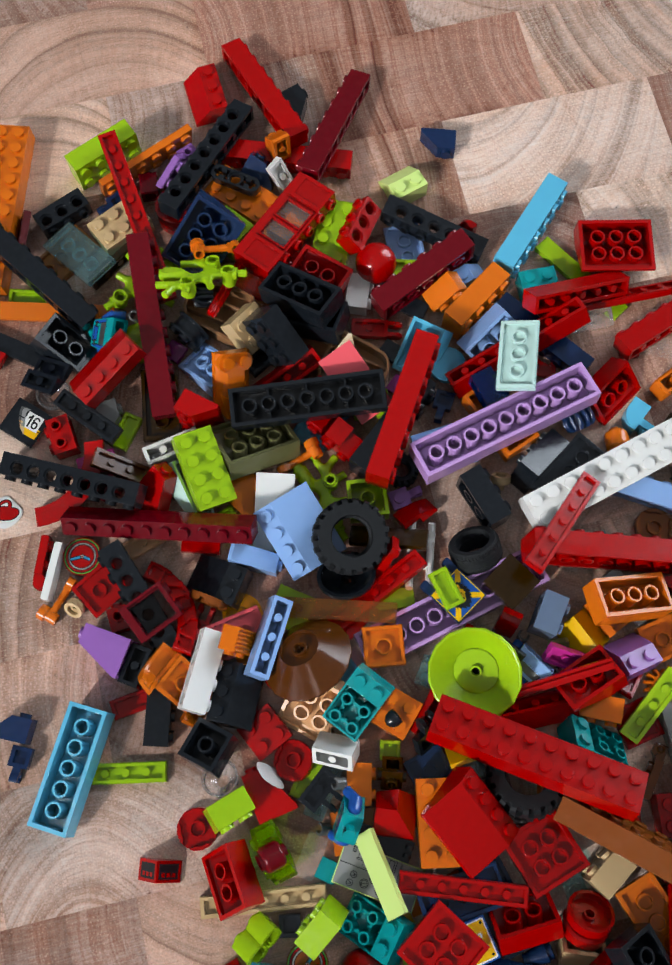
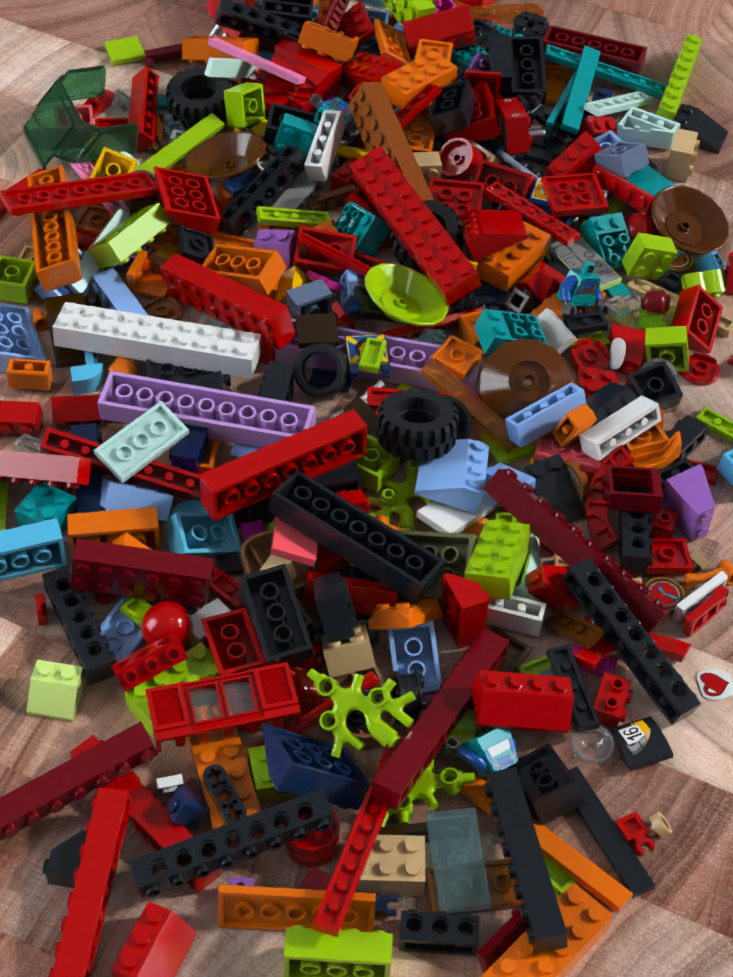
camera: 145 degrees left, 25 degrees down
black slope [20,356,74,396] -> none
medium lavender tile [156,153,187,189] -> none
orange brick [189,238,239,259] -> none
orange slope [265,130,291,160] -> none
yellowish green tile [356,827,408,922] -> none
red tile [523,471,601,575] -> none

